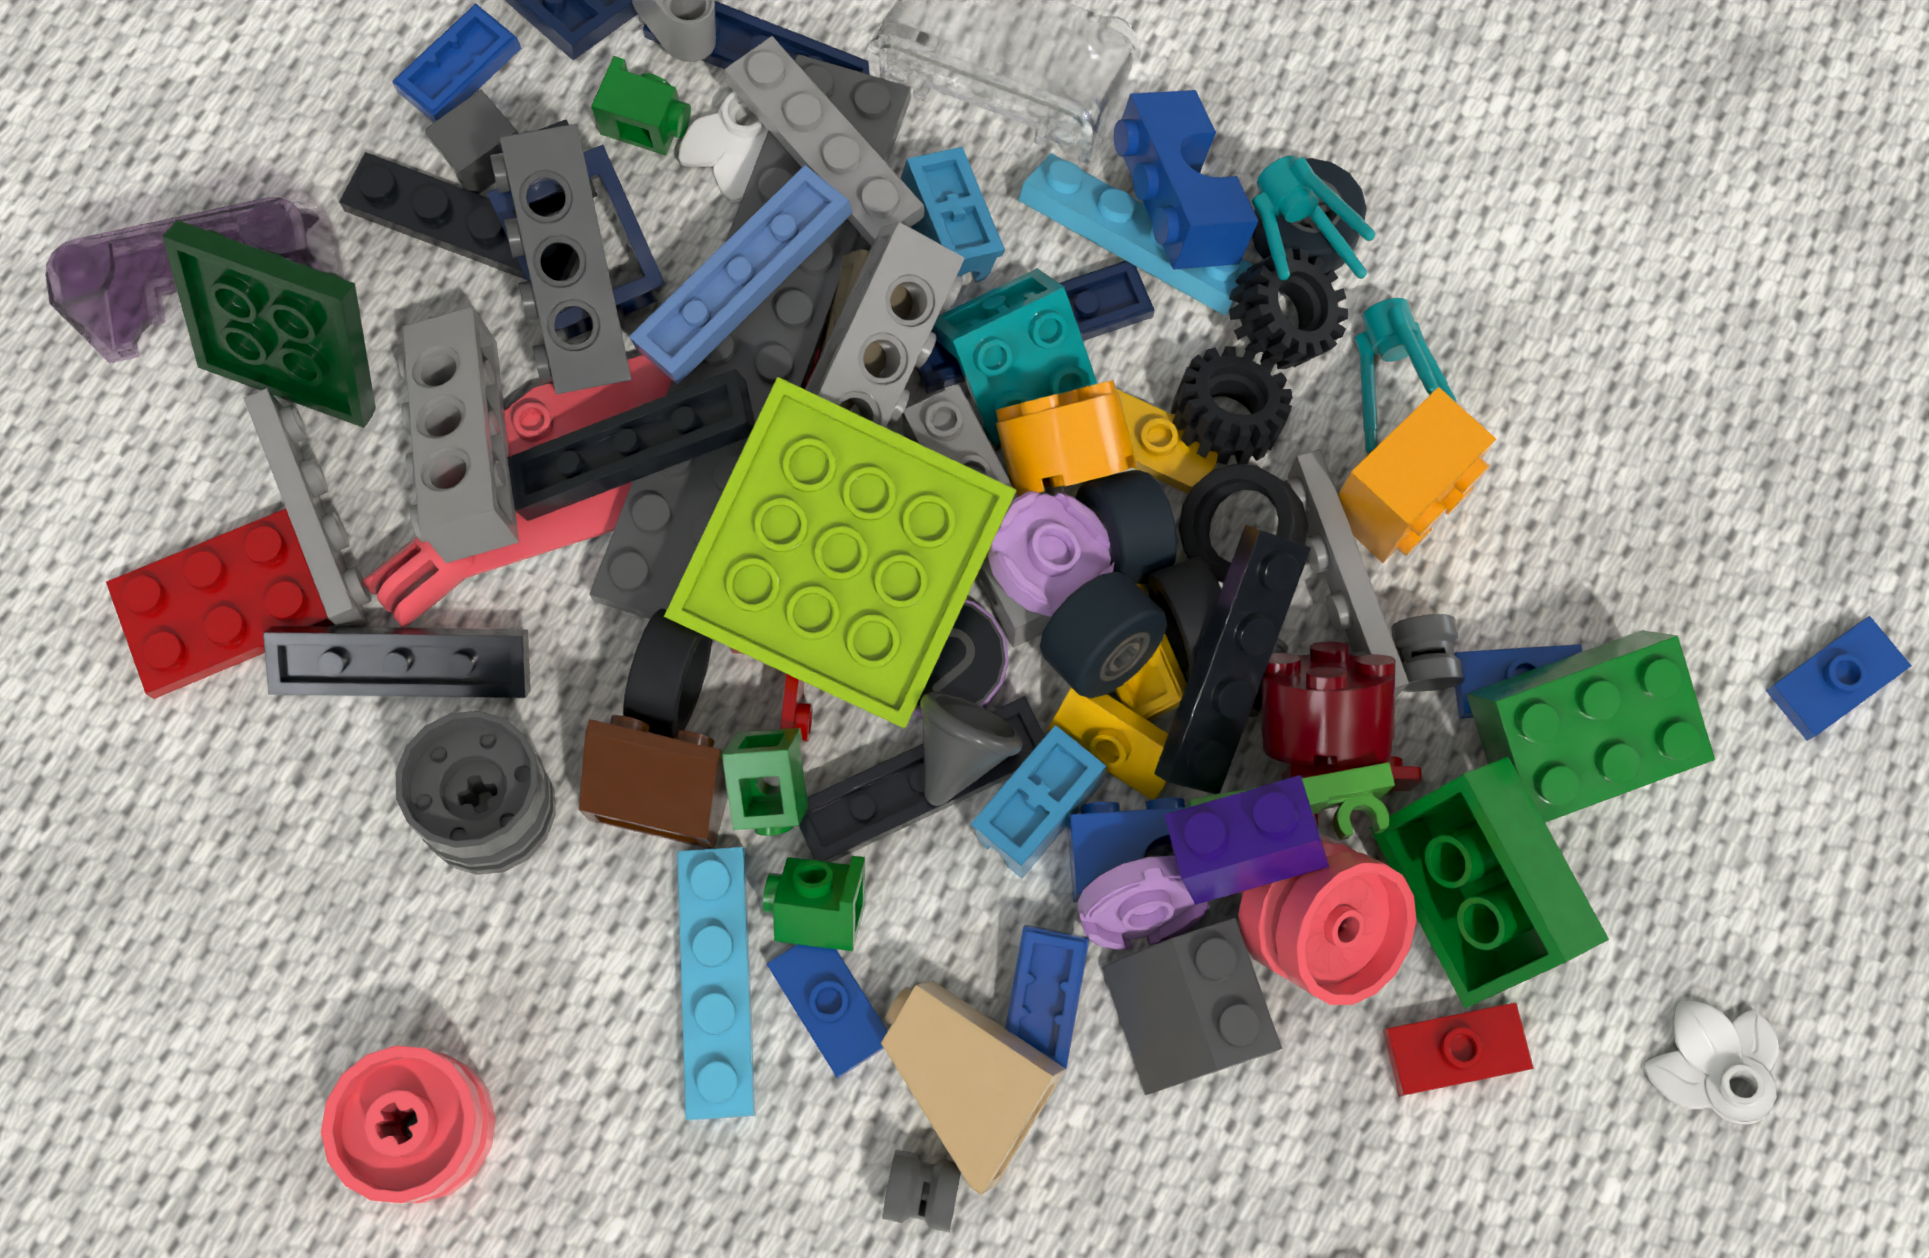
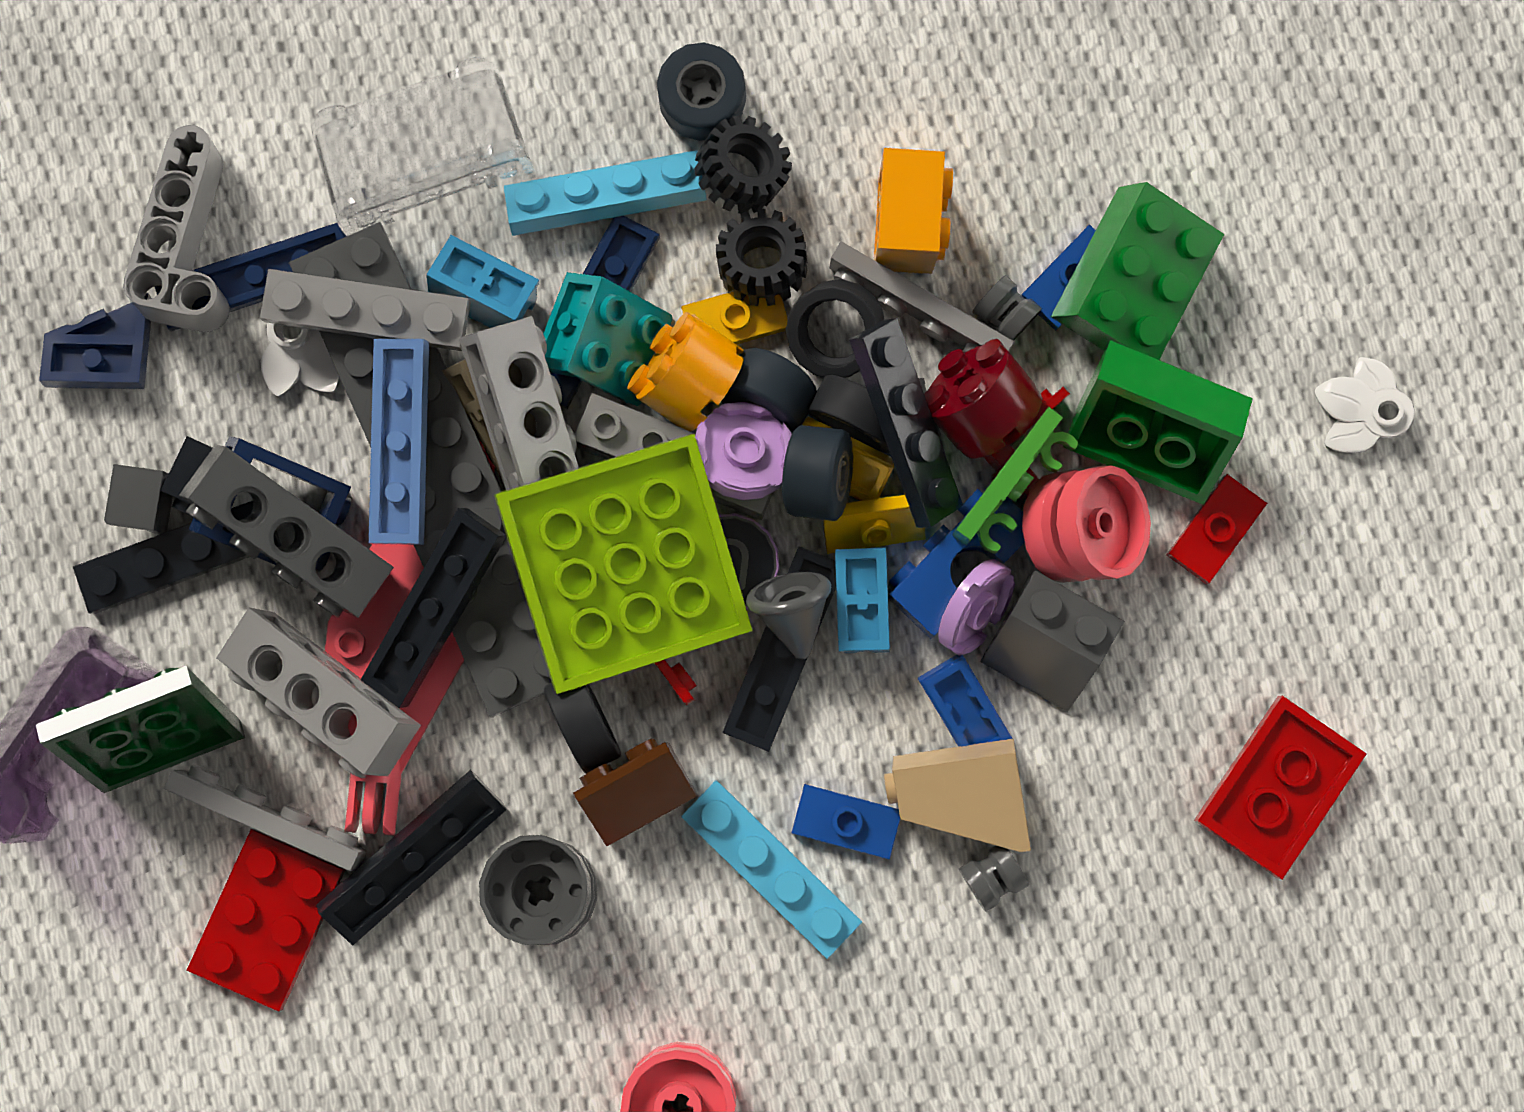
camera: 40 degrees left, 10 degrees up
blue plate [392,3,522,123] -> none
green brick [591,56,691,156] -> none
green brick [722,728,808,836] -> none
green brick [763,855,865,951] -> none
blue arch [1113,90,1258,270] -> none
dark purple brick [1164,775,1329,905] -> none
teal plant [1251,155,1376,280] -> none
teal plant [1354,298,1457,454] -> none
blue plate [1765,616,1912,741] -> none

